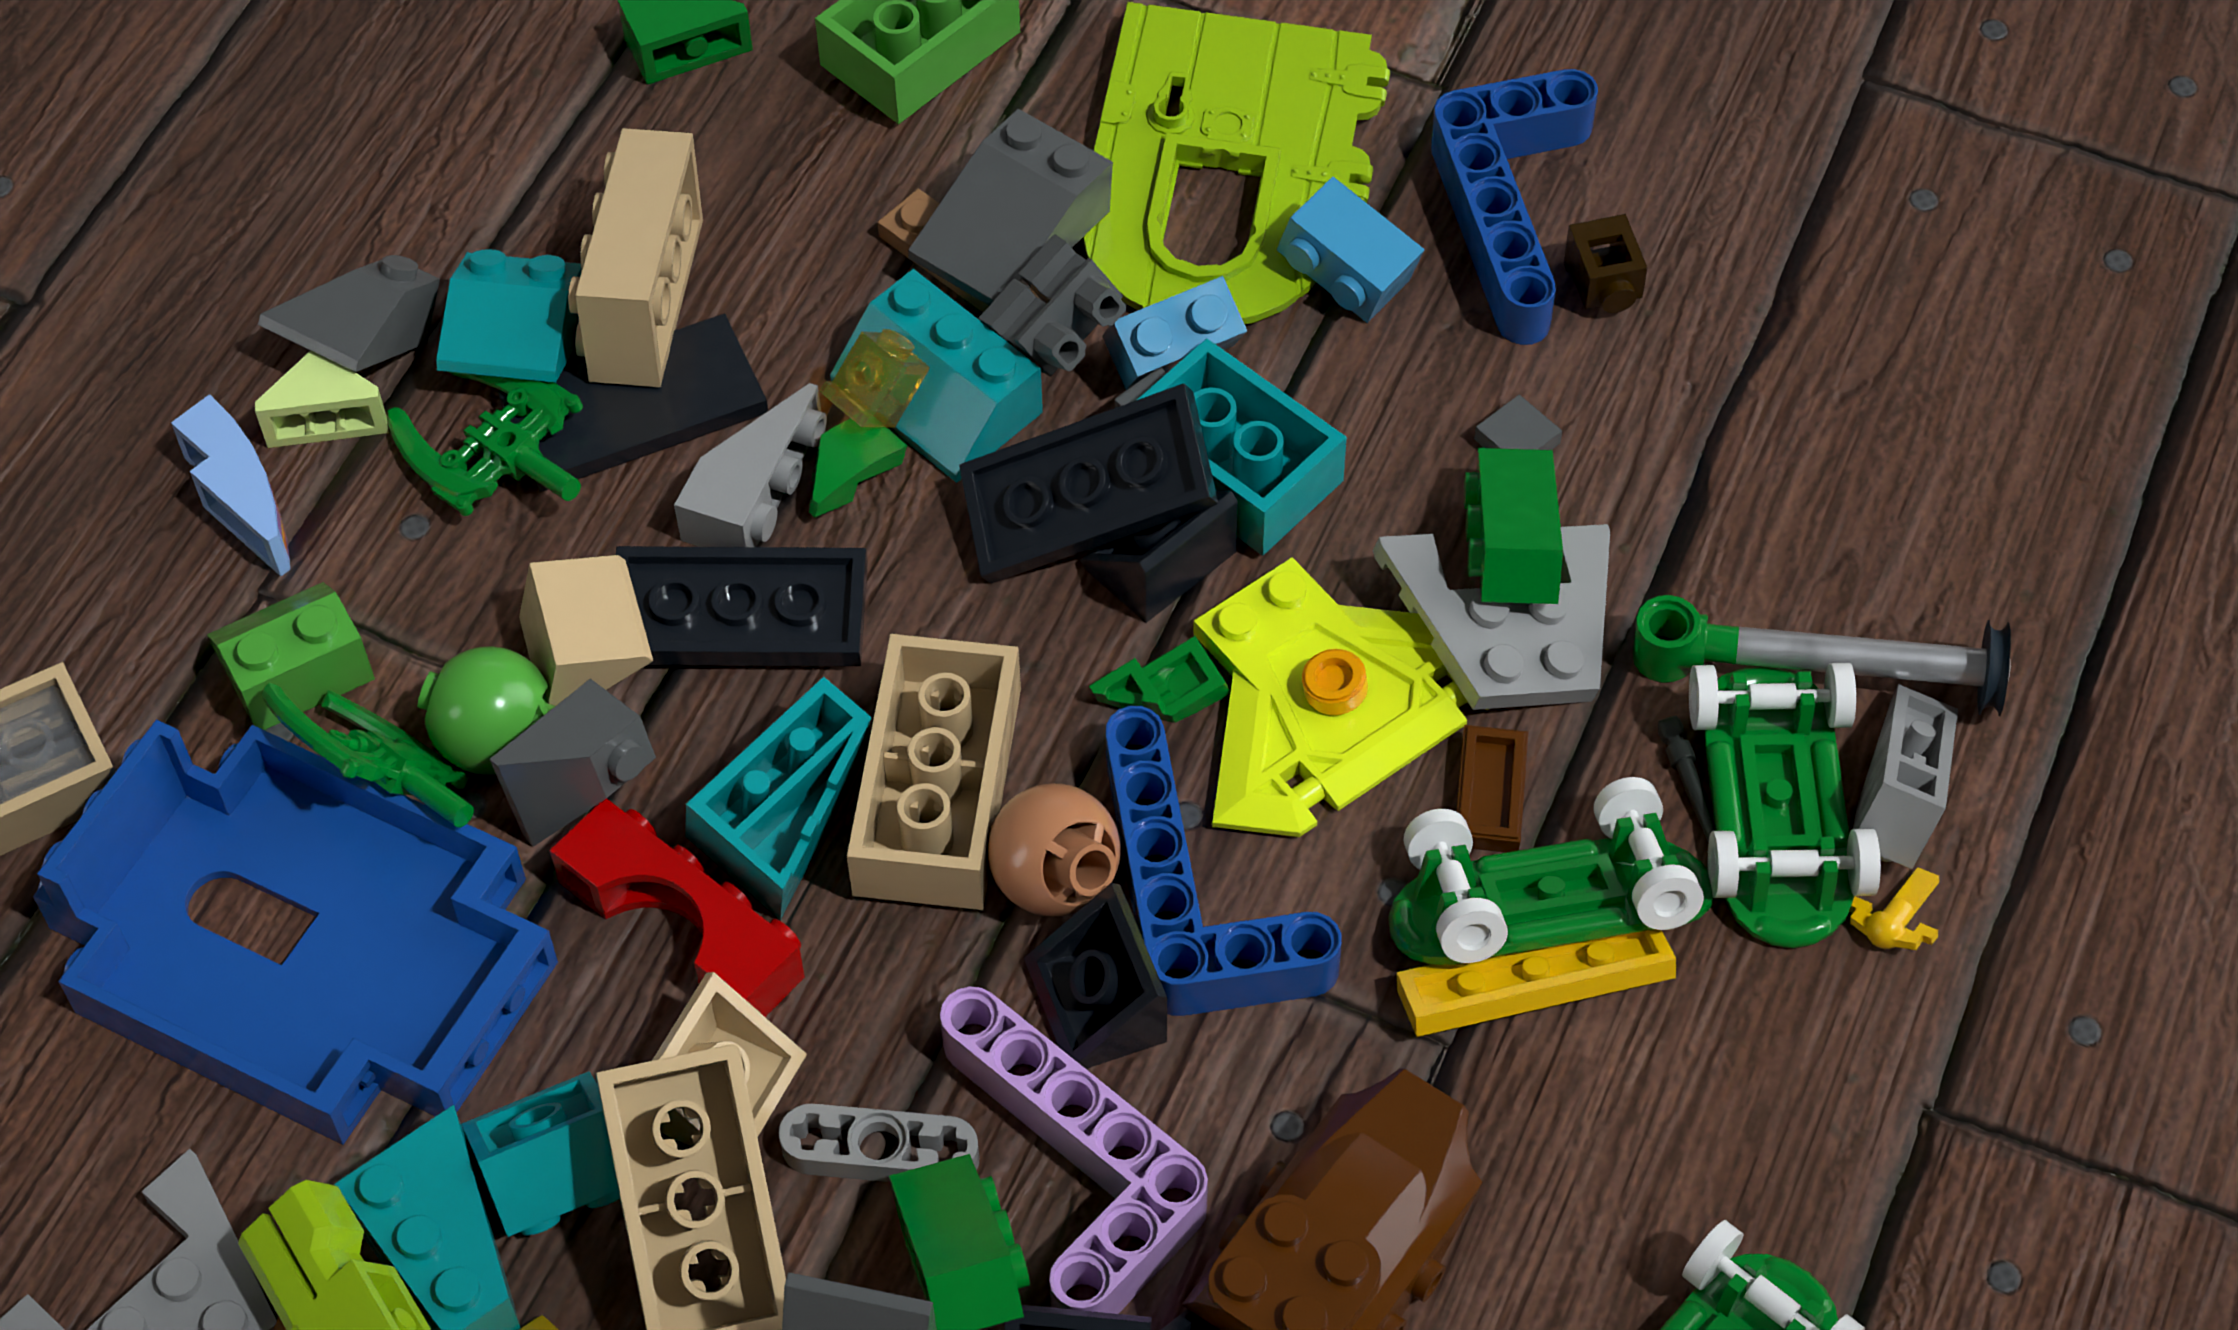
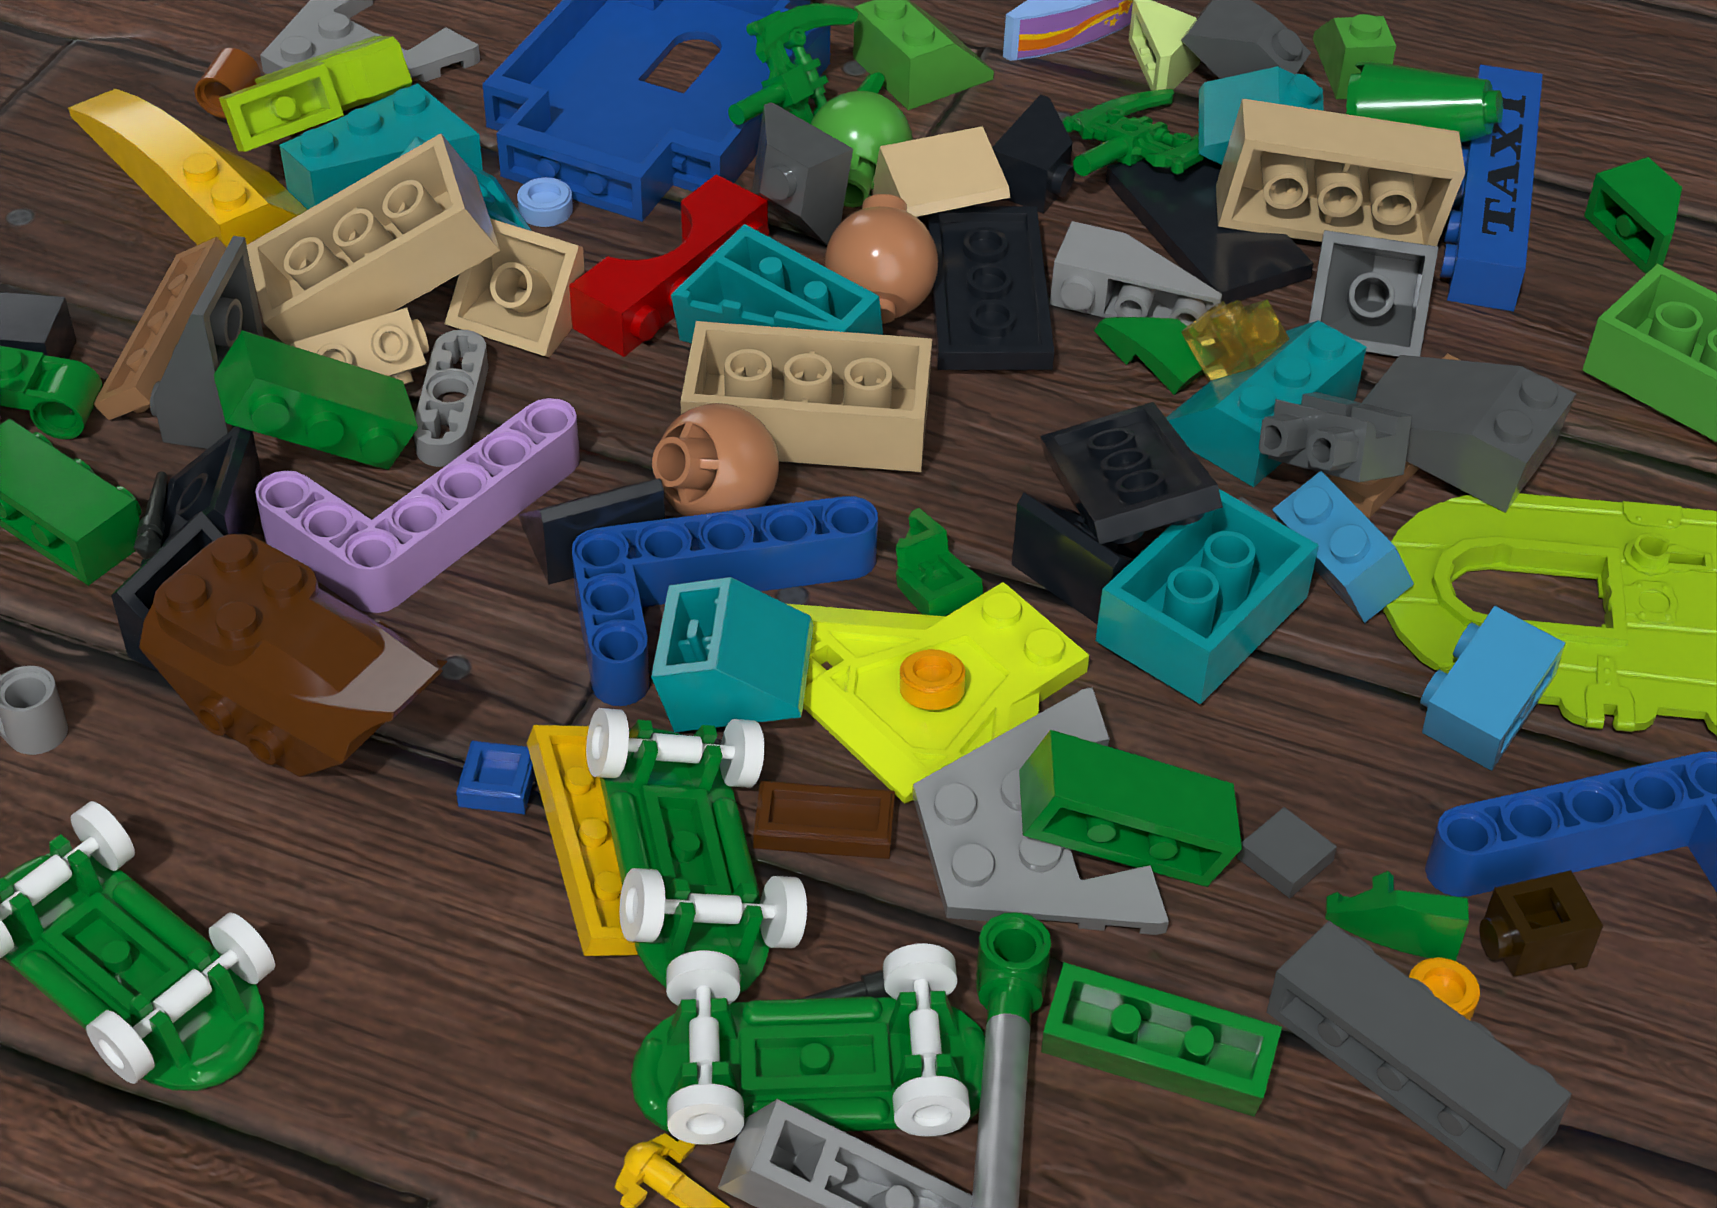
camera: 85 degrees right, 10 degrees down
none -> tan brick [291,308,429,385]
none -> blue tile [456,740,535,814]
none -> light blue tile [517,177,573,227]
none -> teal slope [651,577,814,732]
none -> nougat brick [825,194,938,324]
none -> black slope [992,94,1075,214]
none -> green brick [1041,962,1282,1117]
none -> dark grey brick [1266,921,1572,1190]
none -> dark grey slope [1308,230,1439,357]
none -> bright green slope [1313,14,1396,99]
none -> green slope [1325,871,1469,961]
none -> green cone [1346,61,1503,143]
none -> light orange tile [1409,958,1480,1020]
none -> blue brick [1440,64,1543,312]

